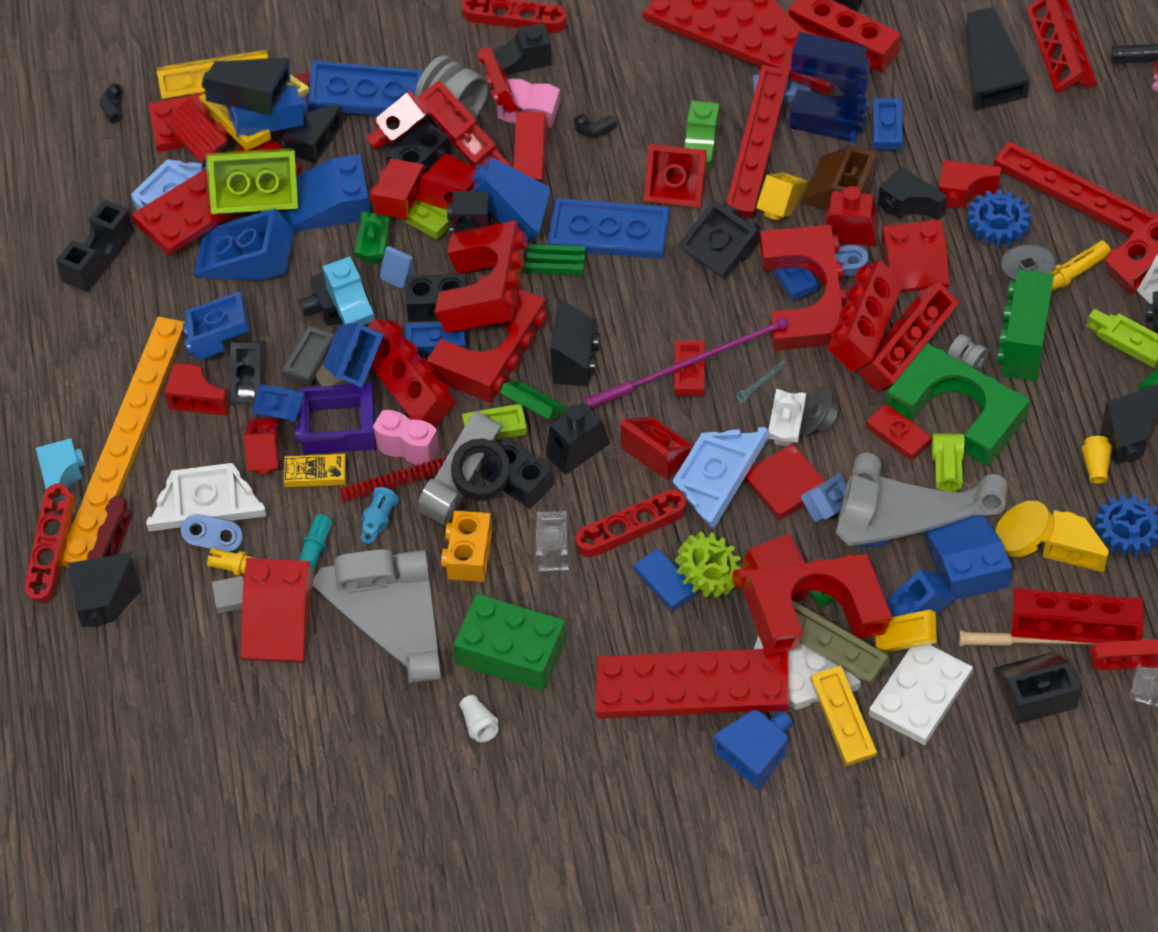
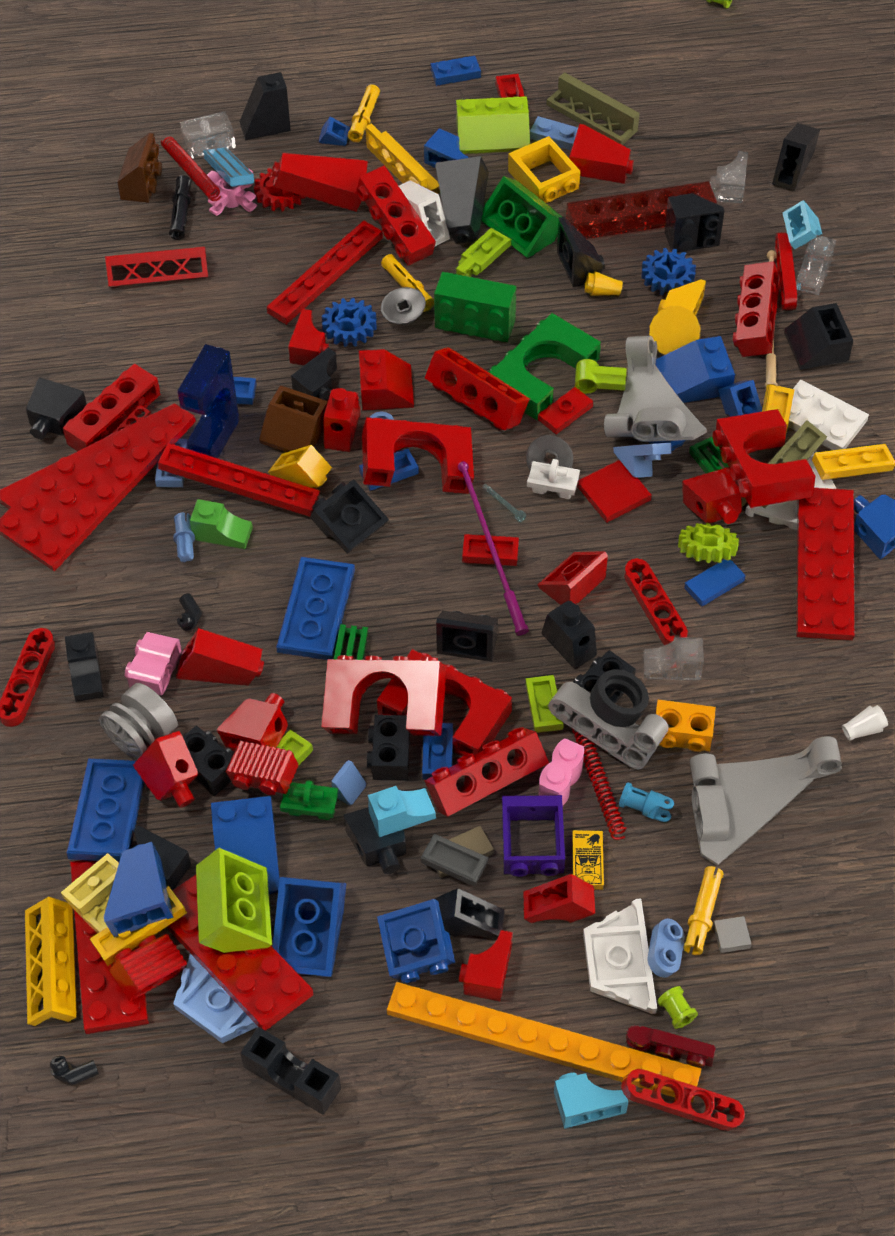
camera: 90 degrees left, 0 degrees up
black slope [68,553,141,627] -> none
black slope [202,57,290,115] -> none
red slope [241,558,314,663] -> none
blue plate [251,384,304,422] -> none
teal axle [298,514,332,572] -> none
blue torso [324,323,384,387] -> none
red slope [417,80,513,169] -> none
black brick [447,191,492,236] -> none
green brick [453,593,567,692] -> none
blue slope [472,157,550,243] -> none
red plate [477,47,519,114] -> none
green tile [500,380,566,420] -> none
red slope [643,144,707,208] -> none
light blue wing [673,427,770,529] -> none
red brick [827,259,904,372] -> none
light grey wheel [947,334,989,371] -> none
black slope [966,7,1030,111] -> none
none -> medium blue axle [173,512,195,563]
none -> lime bush [657,986,698,1029]

